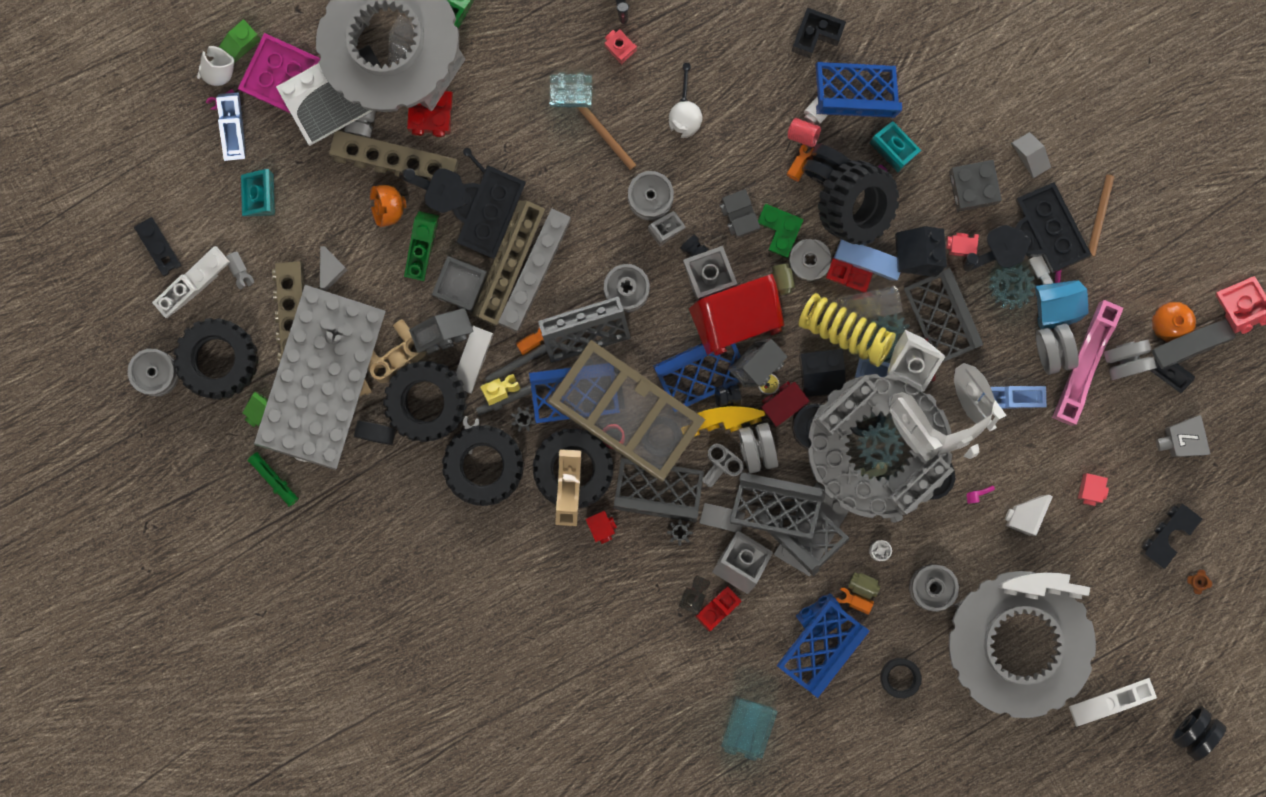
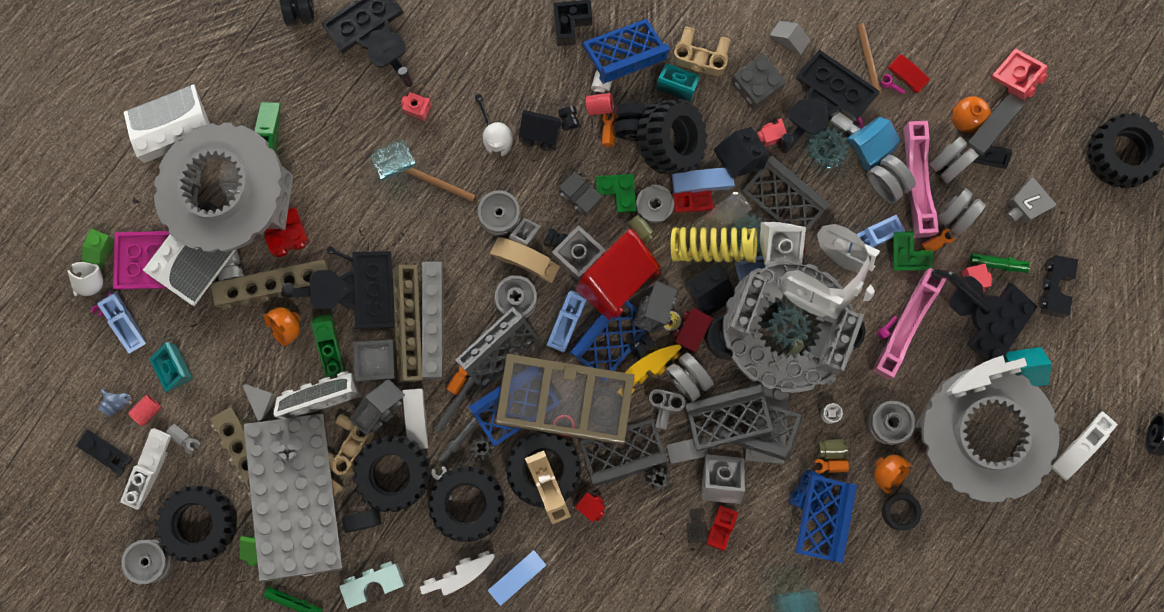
camera: 25 degrees left, 5 degrees down
light yellow plate [480,374,520,406] -> none
white slope [1005,495,1053,536] -> none
dark orange plate [1187,569,1212,594] -> none
none -> sand blue animal [98,388,132,418]
none -> coral piece [128,395,161,426]
none -> white slope [274,371,361,420]
none -> light aqua arch [339,561,406,609]
none -> white slope [420,551,495,596]
none -> light blue slope [488,550,546,606]
none -> tan arch [490,237,560,283]
none -> black slope [519,110,561,151]
none -> light blue slope [547,290,587,353]
none -> black wheel [558,106,580,131]
none -> tan piece [673,27,731,76]
none -> bright pink arch [871,268,946,380]
none -> orange cylinder [874,454,913,494]
none -> dark pink hand [881,74,905,95]
none -> red slope [887,54,930,93]
none -> green plate [893,231,933,271]
none -> orange bar [919,229,955,252]
none -> black plate [931,269,1038,362]
none -> light grey wheel [937,188,986,236]
none -> green pin [969,253,1030,274]
none -> teal slope [1004,347,1052,386]

